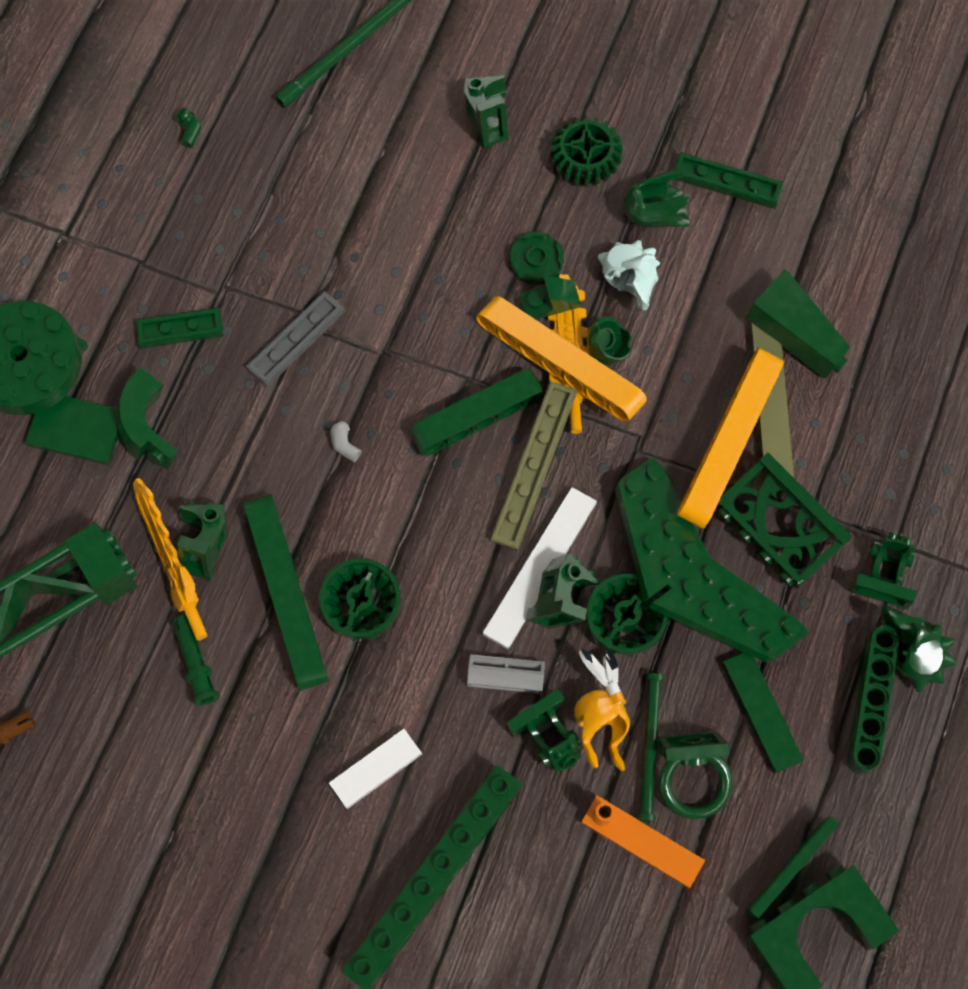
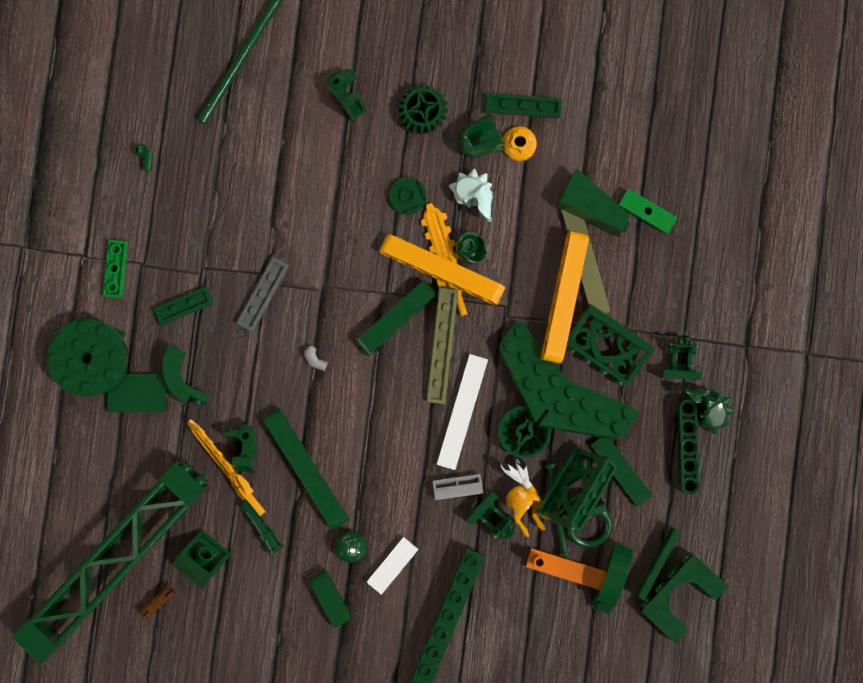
camera: 15 degrees left, 15 degrees up
dark green gear [319,558,401,642] -> none
dark green slope [520,276,581,320] -> none
dark green tile [526,554,599,629] -> none
none -> green tile [103,240,129,298]
none -> dark green slope [173,530,231,590]
none -> dark green beam [309,569,352,628]
none -> dark green hair [334,531,367,563]
none -> light orange piece [503,127,536,161]
none -> dark green fence [537,447,618,534]
none -> dark green arch [591,543,633,614]
none -> green tile [619,188,678,234]

